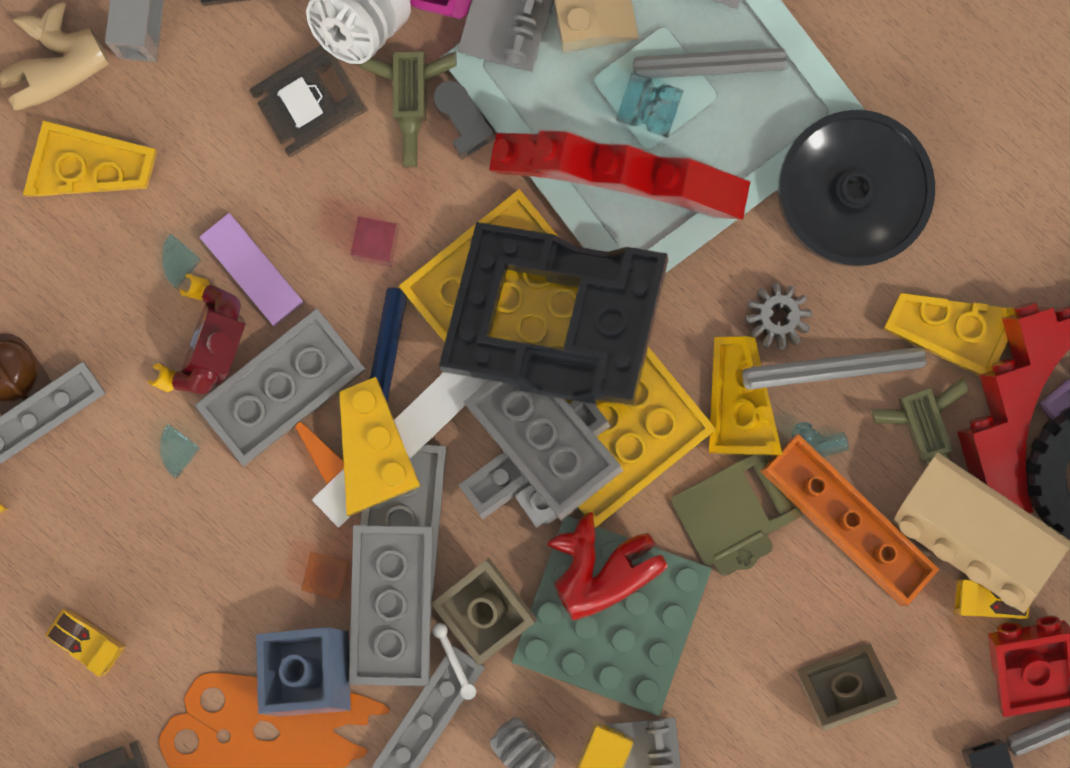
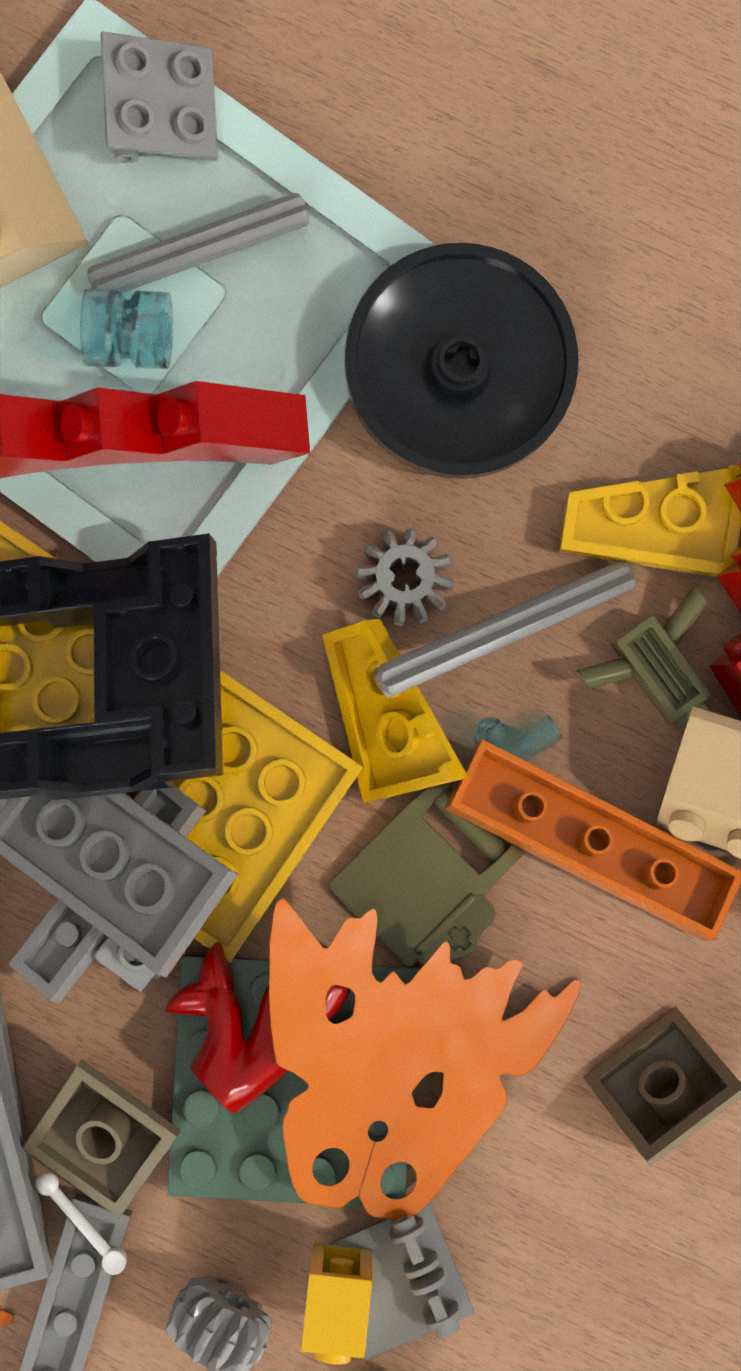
camera: 20 degrees left, 0 degrees up
none -> orange piece [269,898,581,1220]

